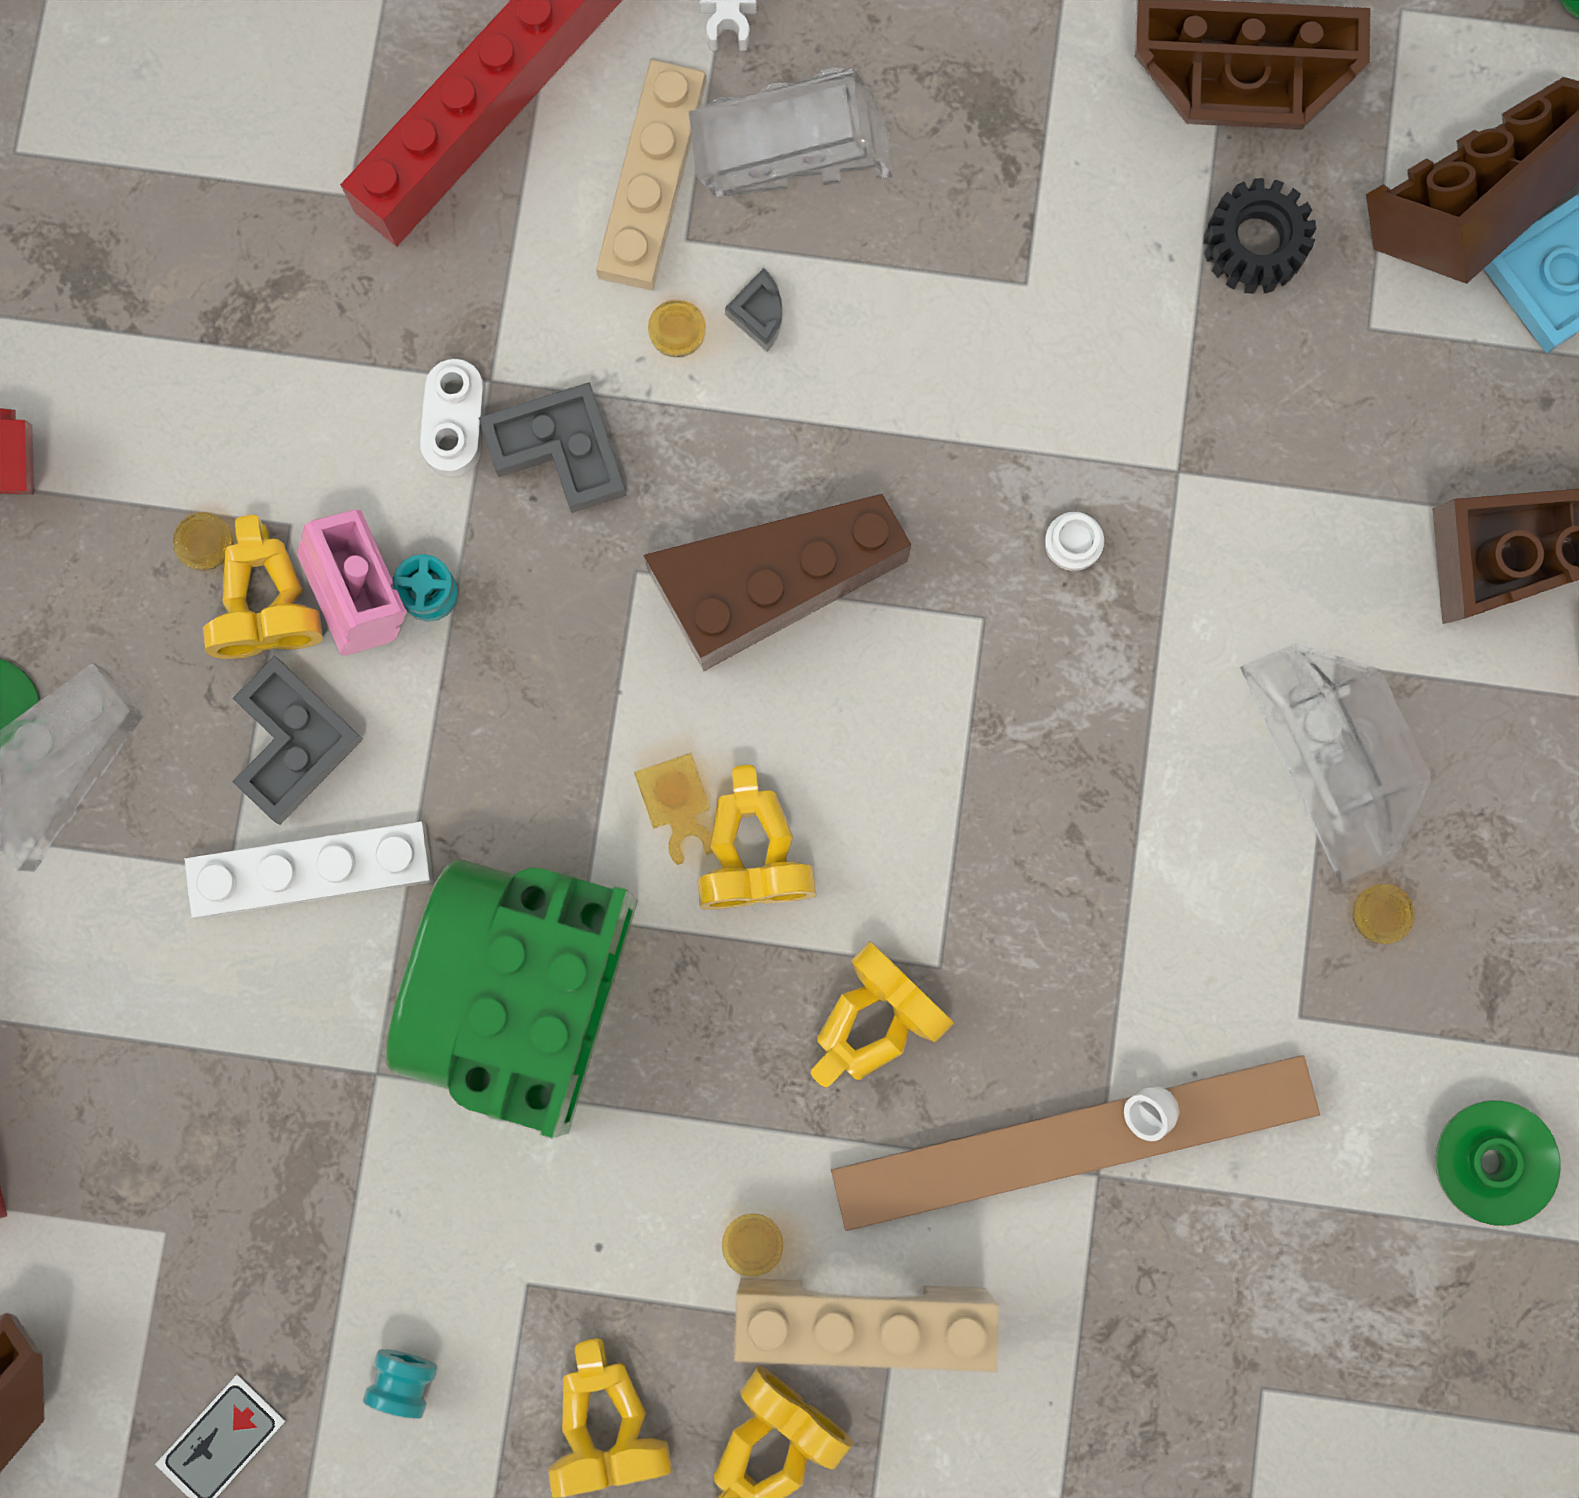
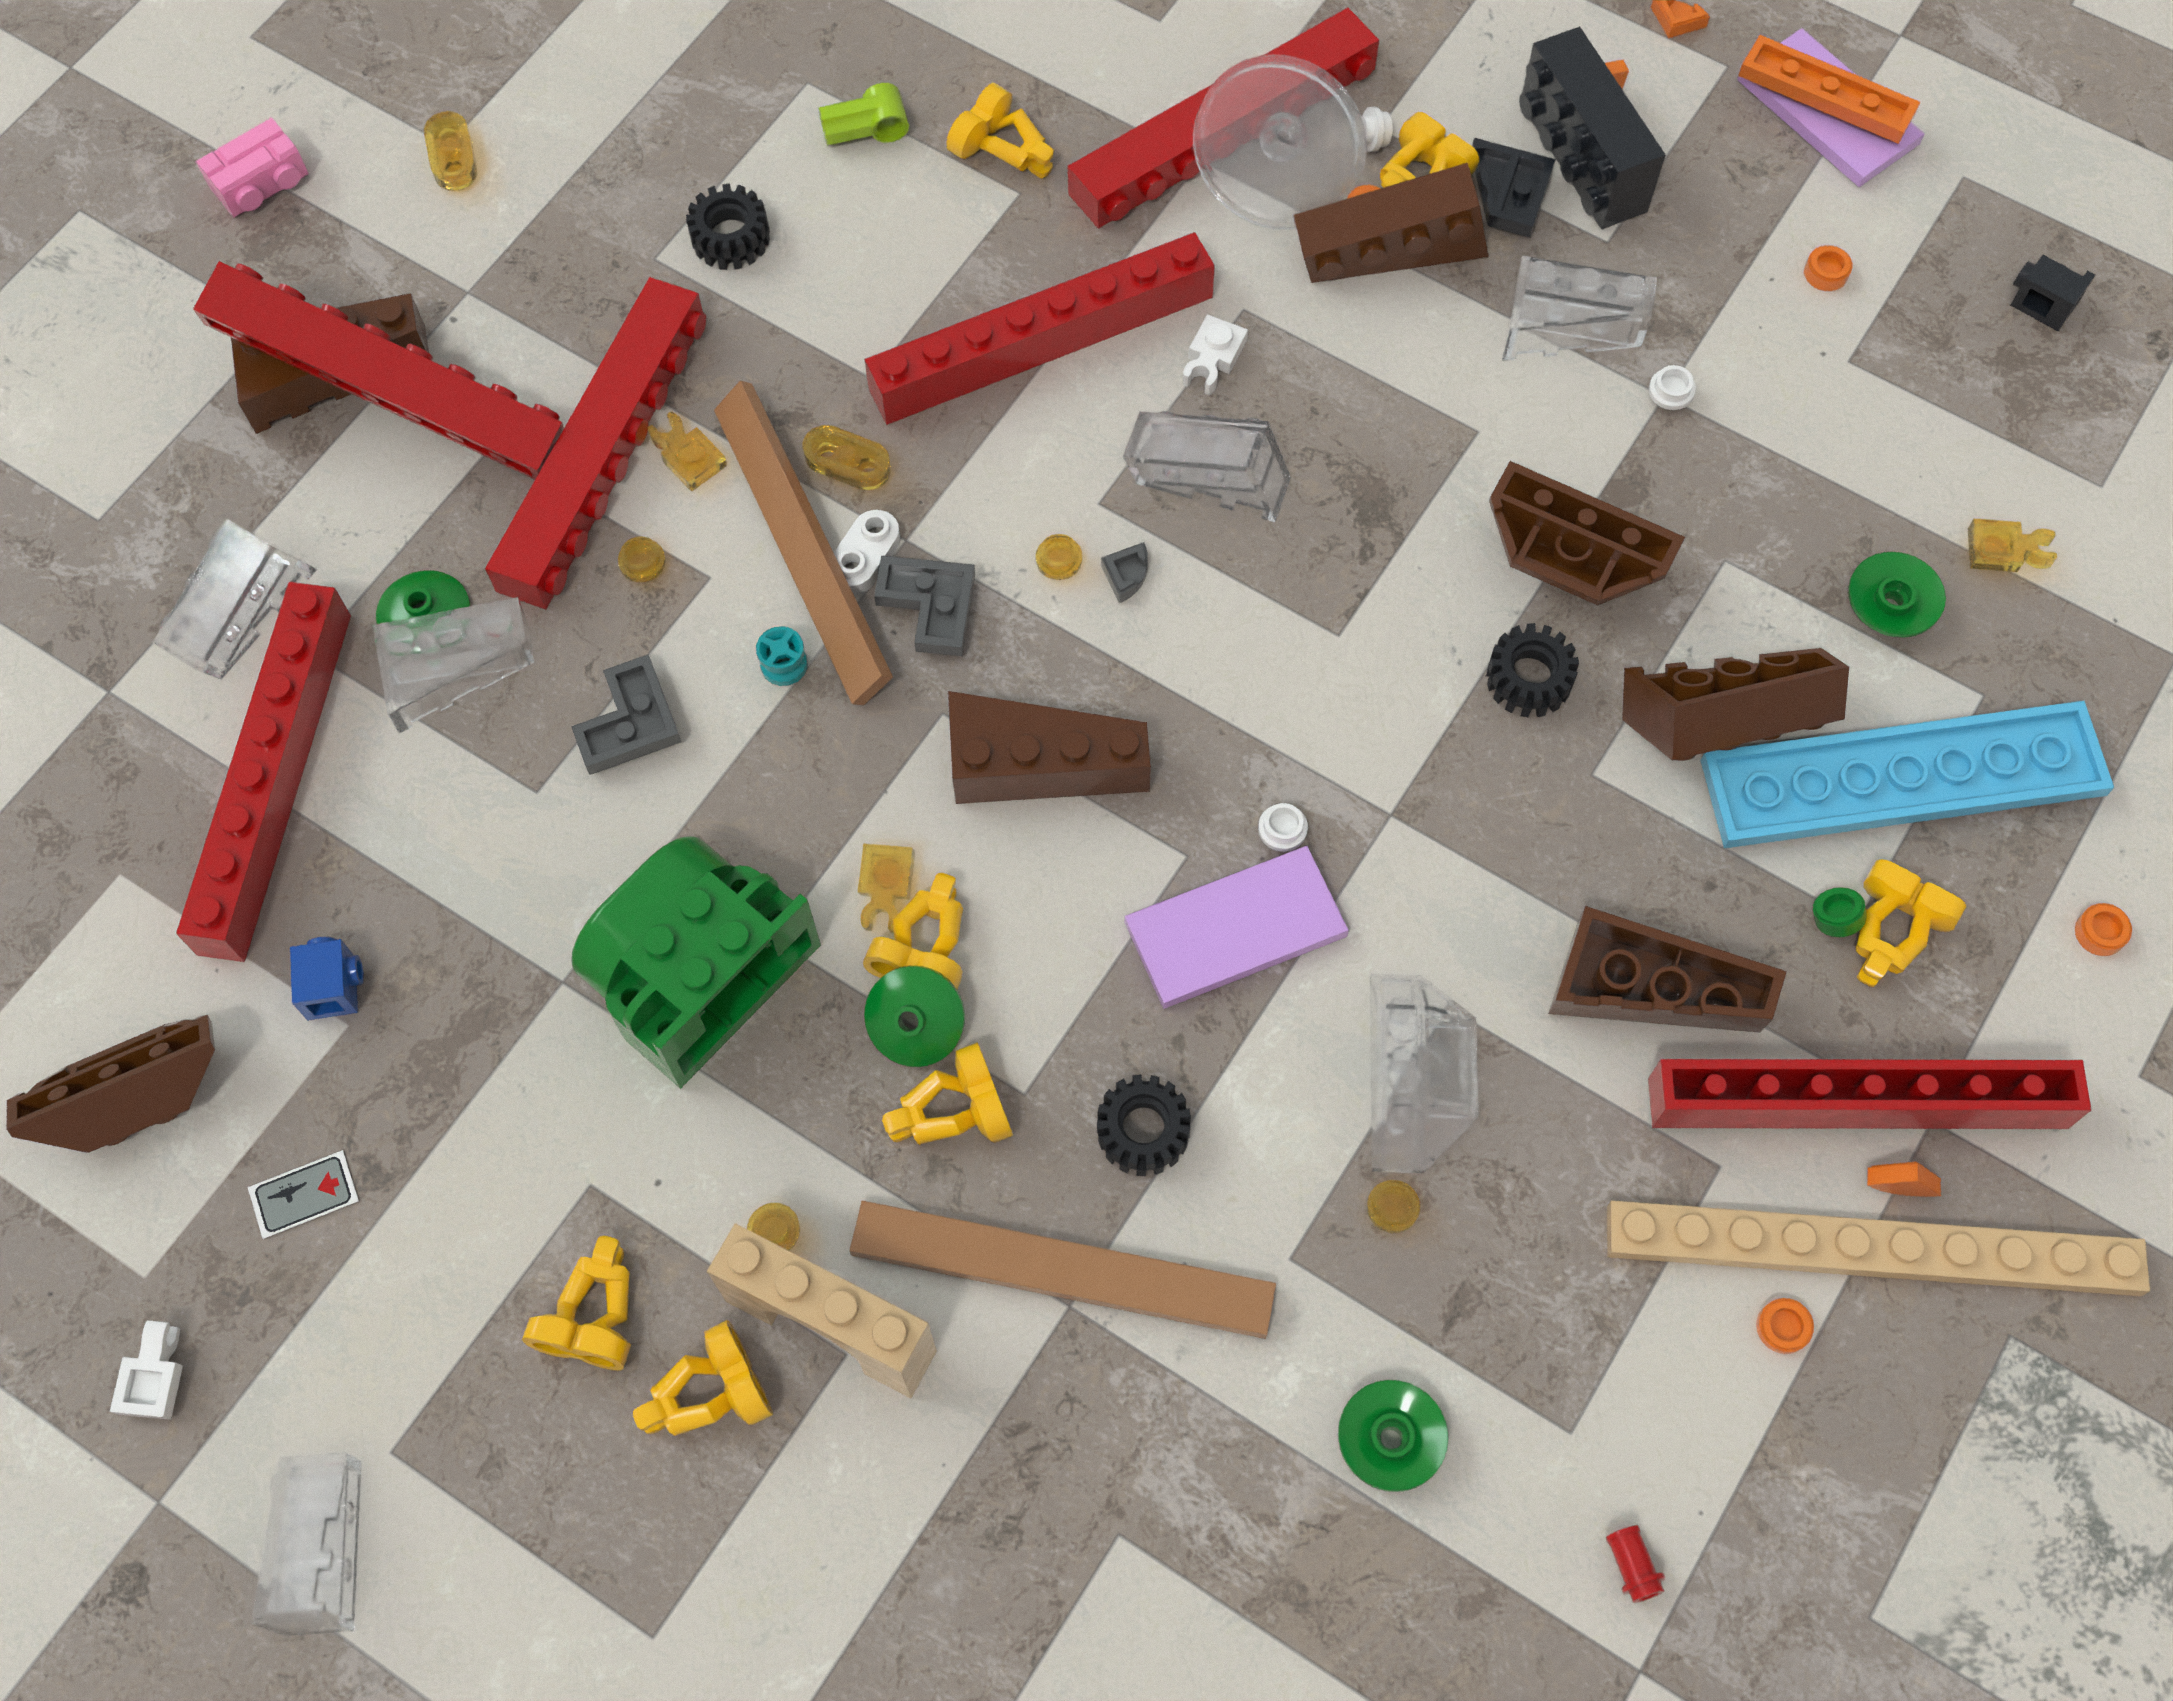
camera: 25 degrees right, 15 degrees down
white plate [184,821,434,919] -> none
yellow piece [203,514,323,659] -> none
bright pink brick [297,509,407,656] -> none
teal wheel [363,1349,438,1419] -> none
tan plate [596,60,706,291] -> none
white hinge [1124,1086,1180,1141] -> none
none -> blue brick [290,937,364,1021]
none -> red brick [485,277,706,610]
none -> clear yellow plate [648,411,727,492]
none -> black tyre [686,184,770,270]
none -> medium nougat tile [714,381,893,705]
none -> clear yellow plate [802,425,891,490]
none -> green dish [864,965,965,1067]
none -> black tyre [1097,1074,1191,1176]
none -> lavender tile [1124,846,1349,1009]

